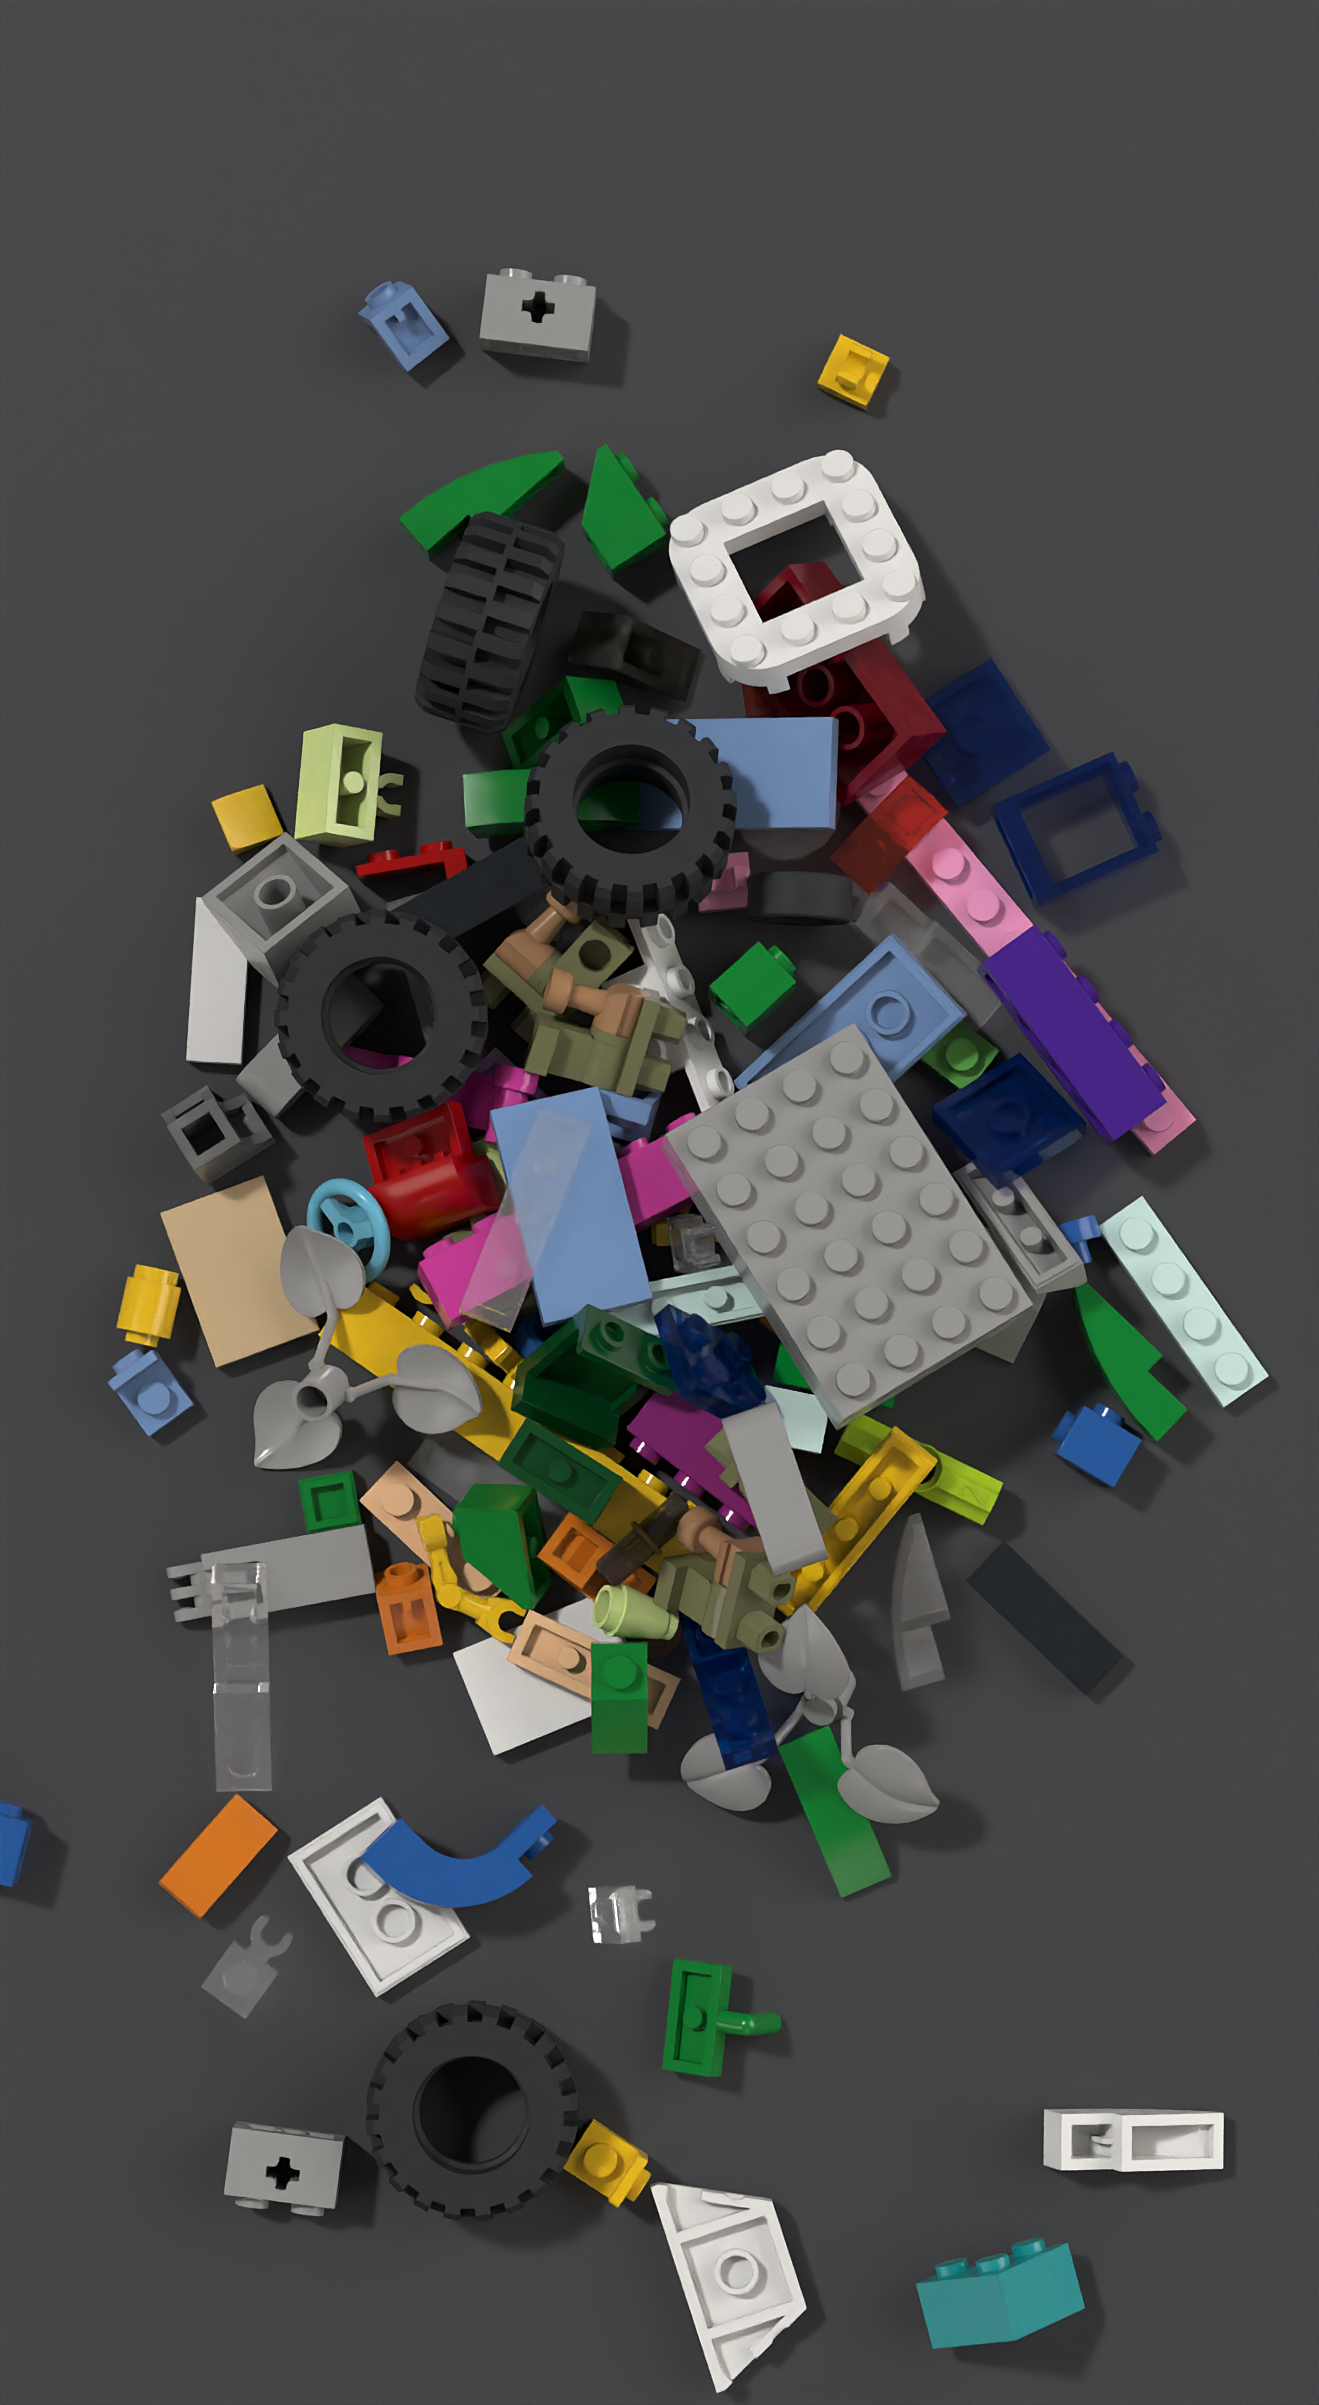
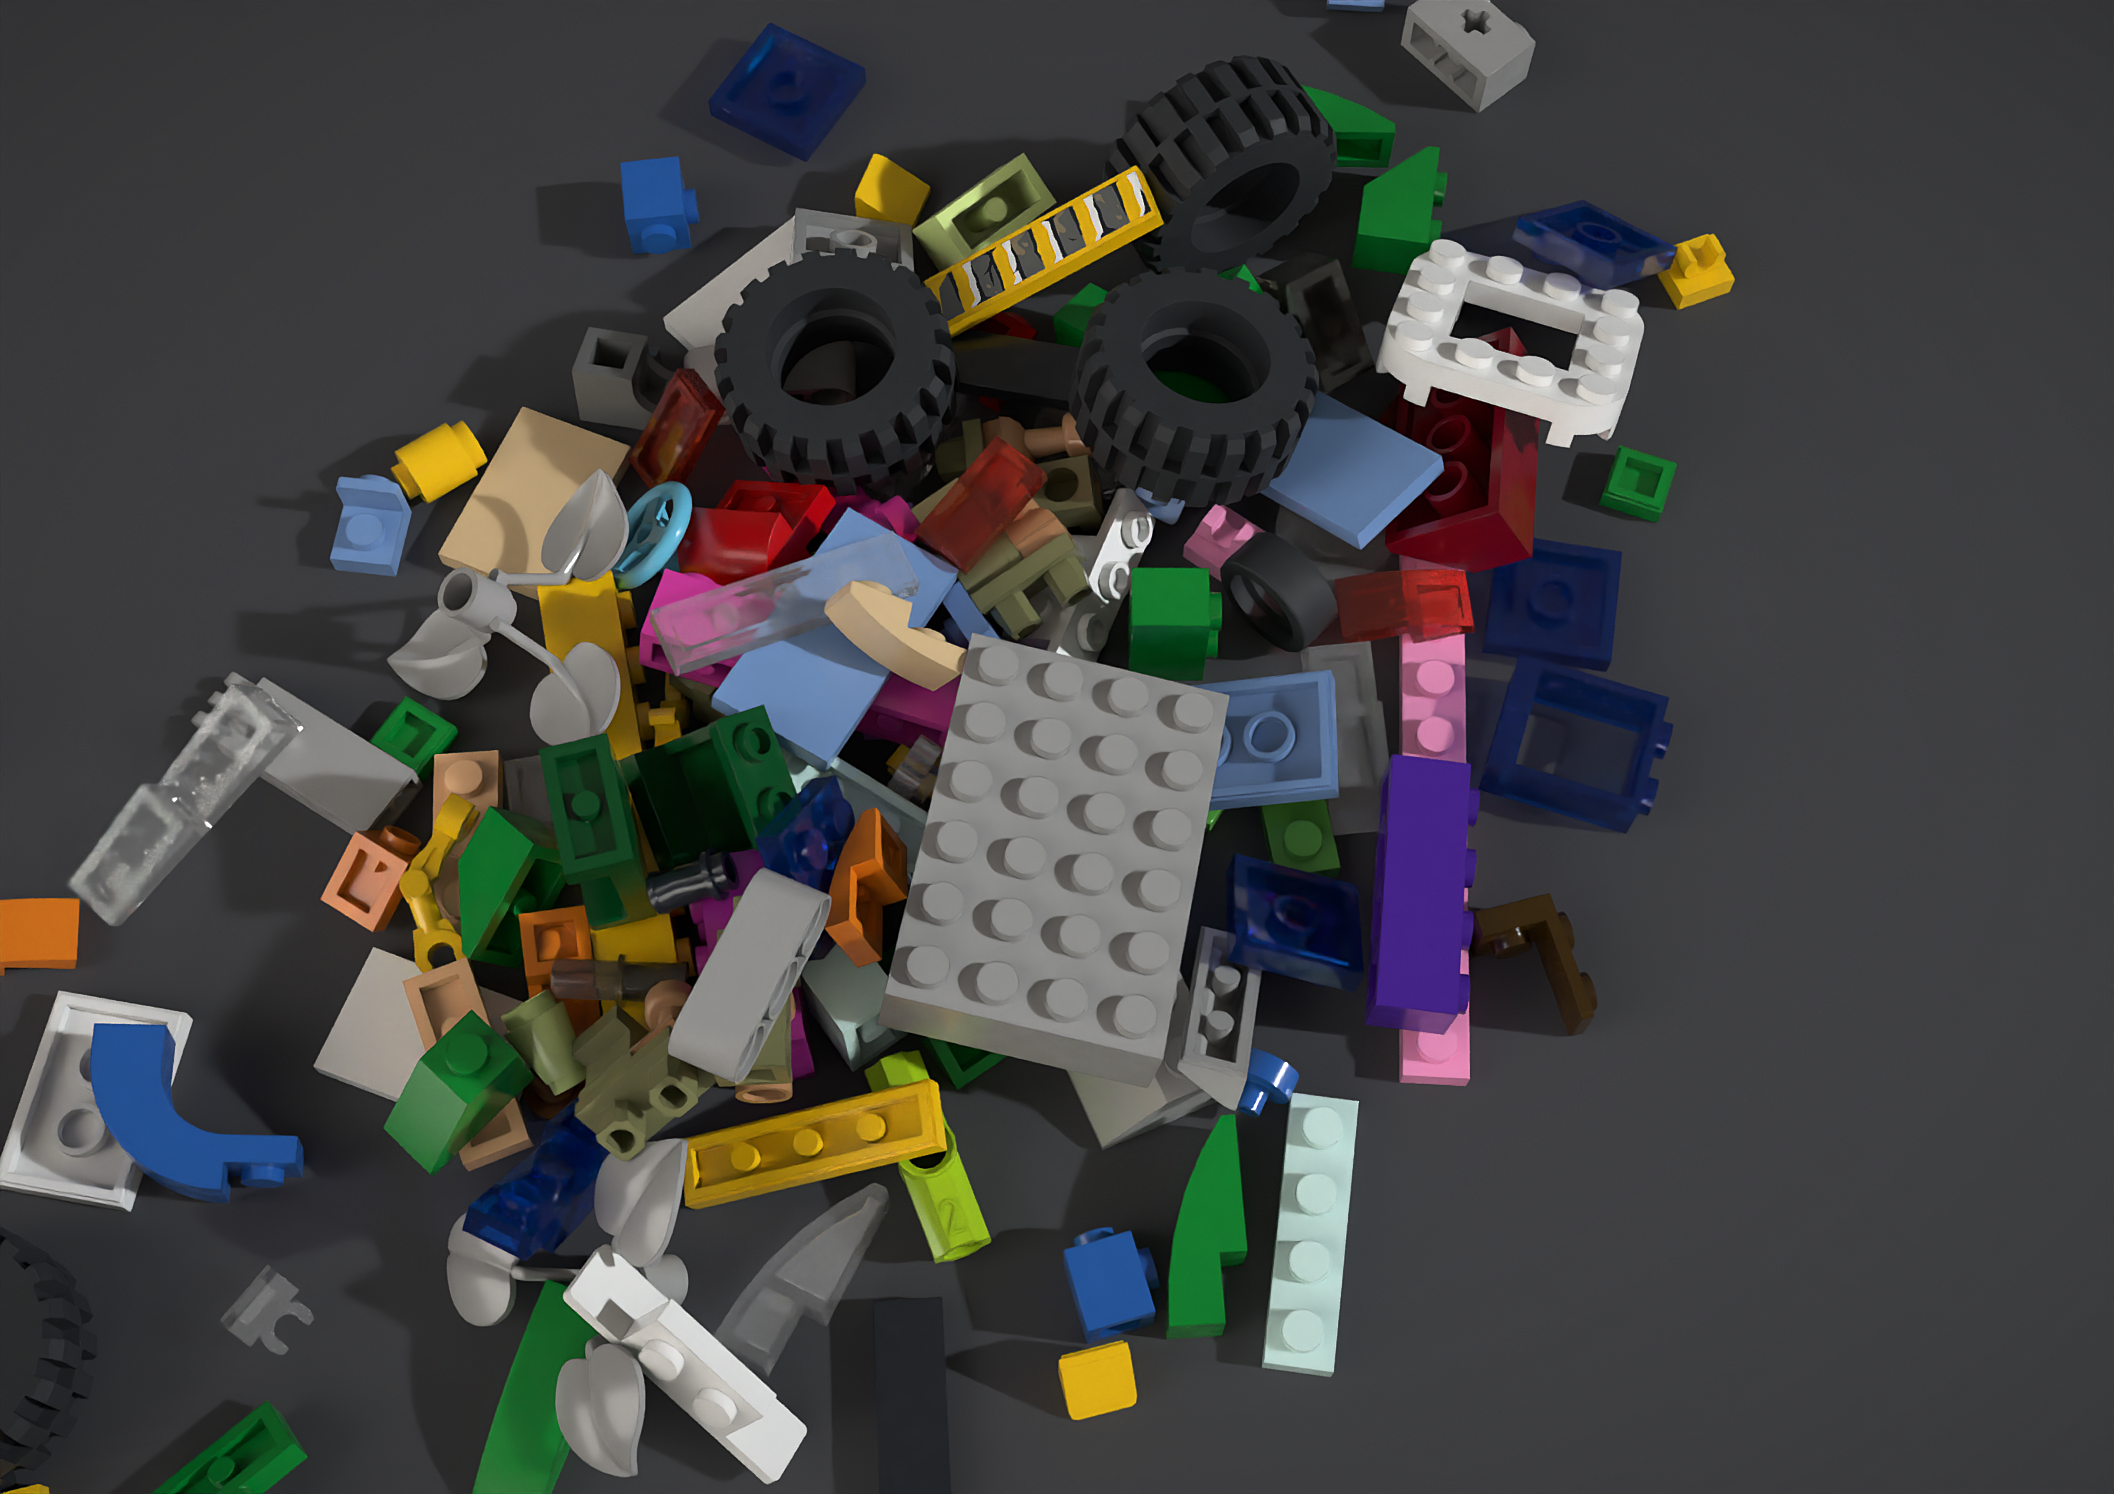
camera: 45 degrees right, 20 degrees down
none -> white bracket [563,1244,807,1484]
none -> blue brick [620,156,699,254]
none -> clear red tile [628,368,726,501]
none -> black pin [645,848,739,915]
none -> clear blue plate [708,22,867,162]
none -> tan slope [824,580,967,691]
none -> orange slope [824,807,907,968]
none -> clear red tile [914,435,1048,575]
none -> tile [924,165,1164,338]
none -> yellow slope [1058,1340,1137,1421]
none -> dark brown bracket [1469,893,1598,1037]
none -> clear blue plate [1512,200,1677,290]
none -> green tile [1598,445,1677,523]

